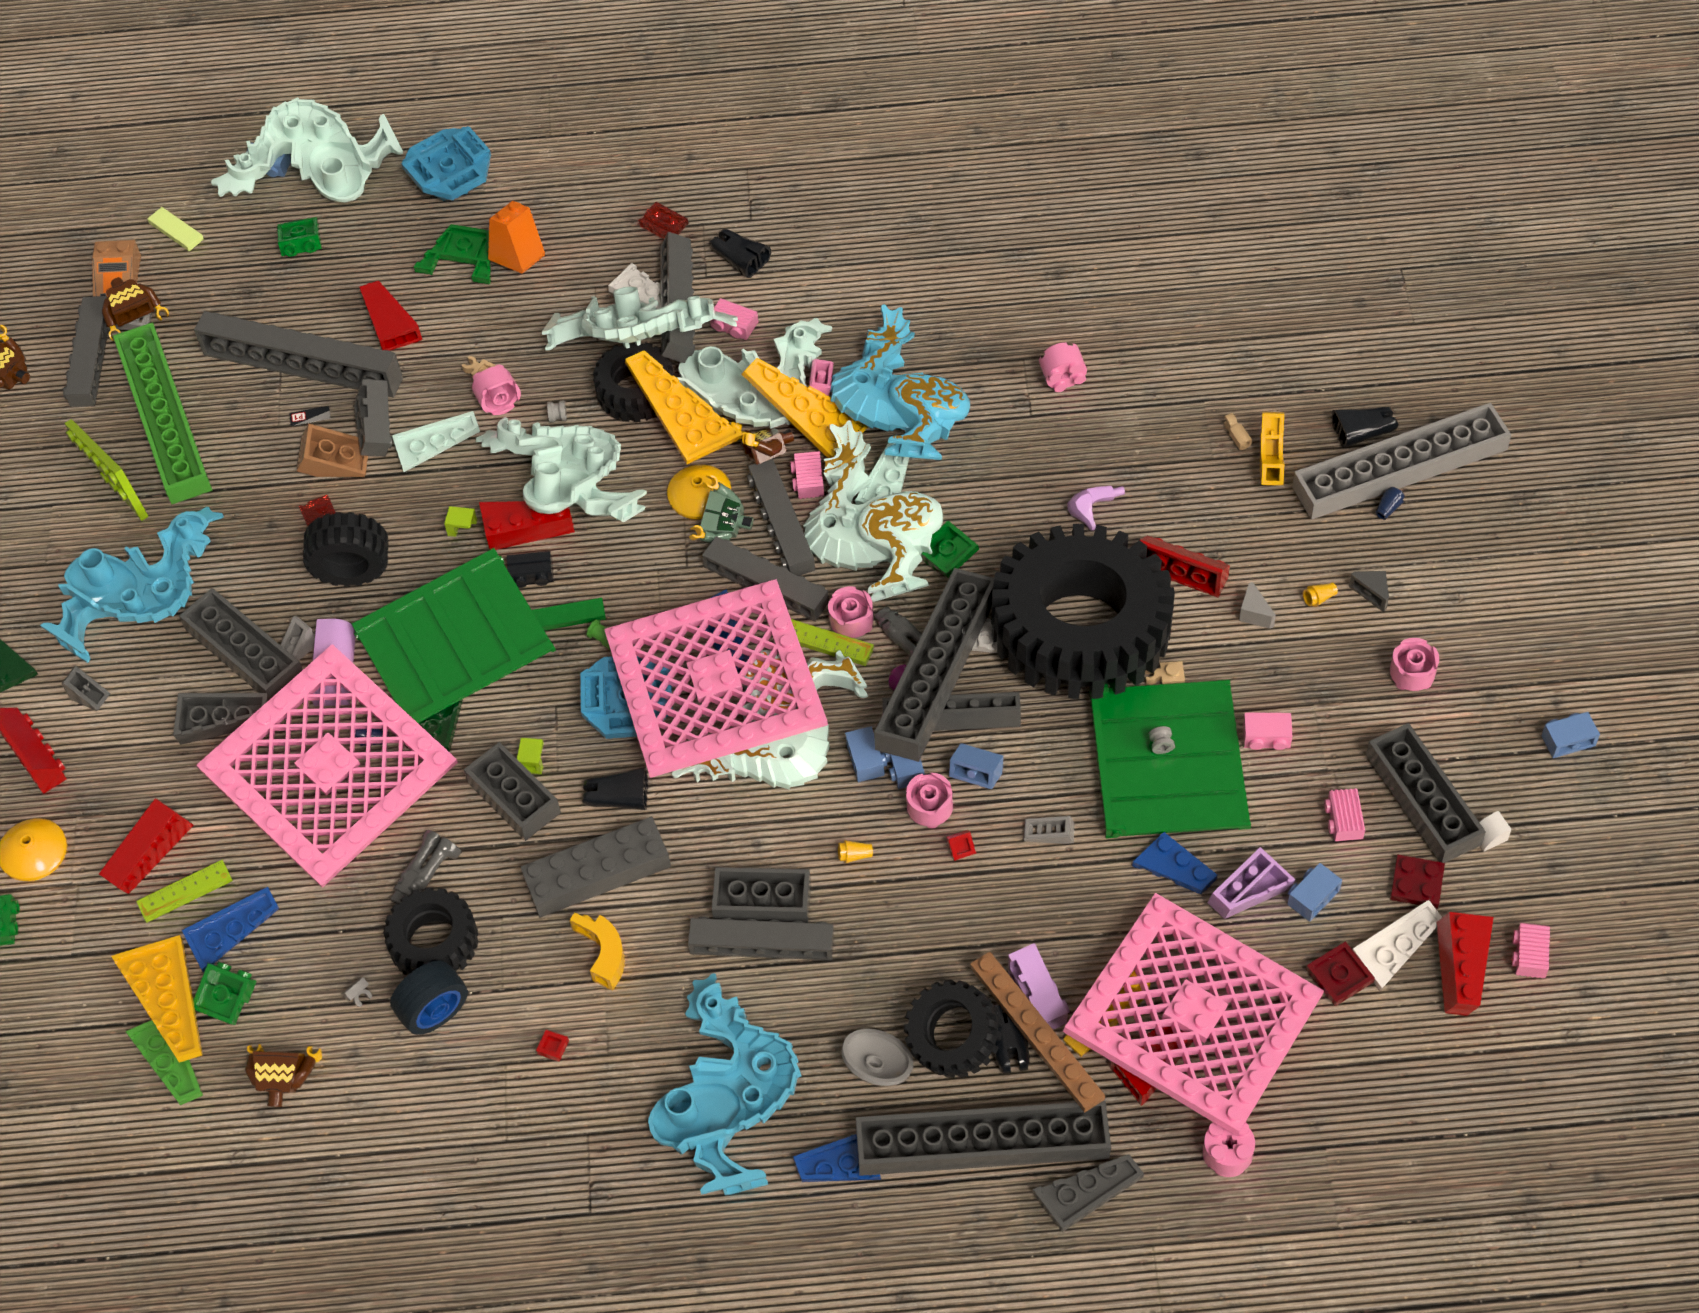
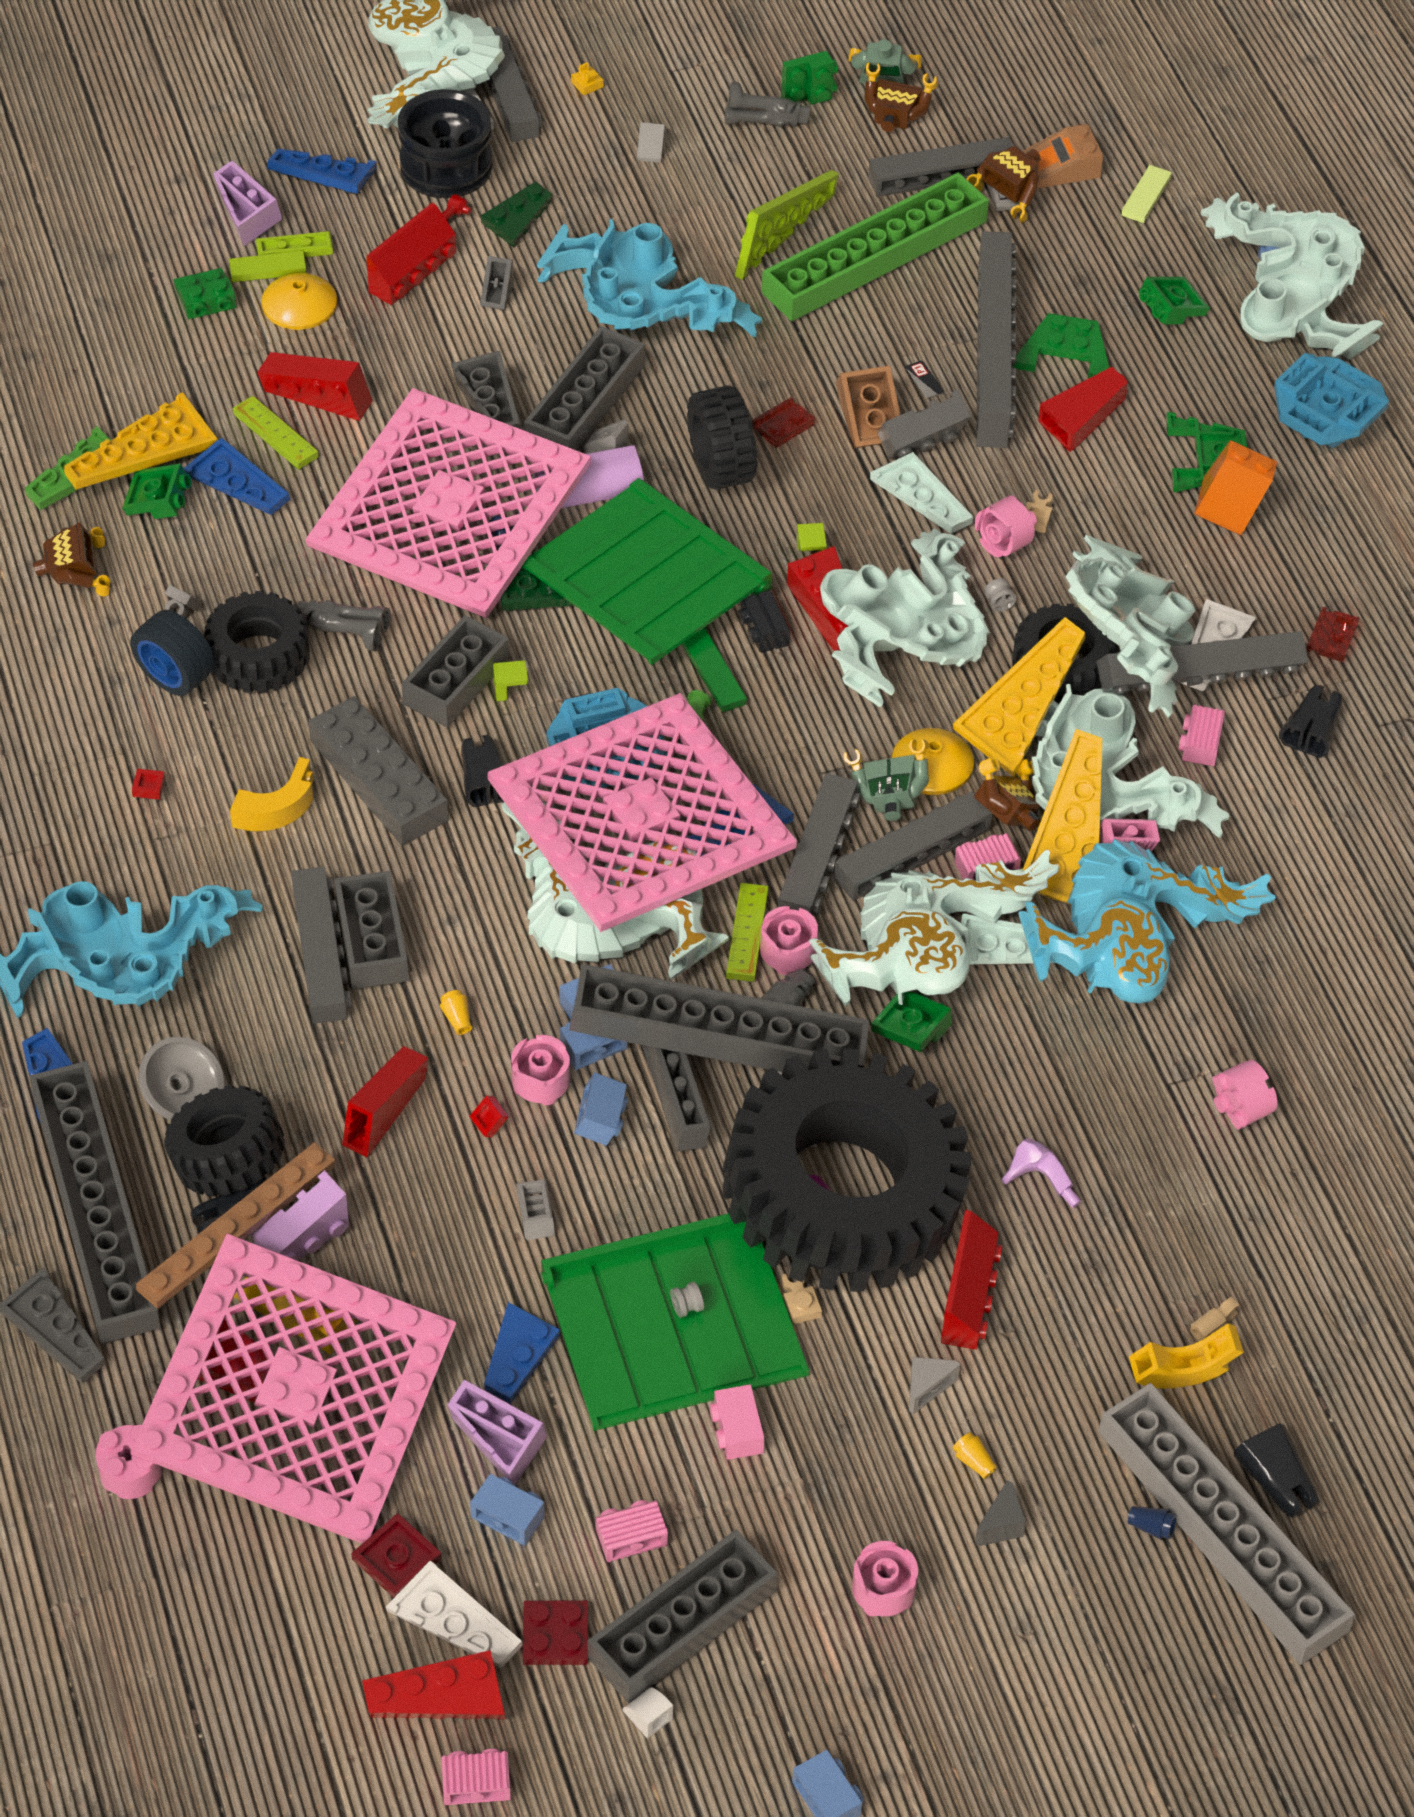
camera: 70 degrees right, 5 degrees down
none -> red slope [342,1046,428,1157]
none -> green wing [1013,313,1110,379]

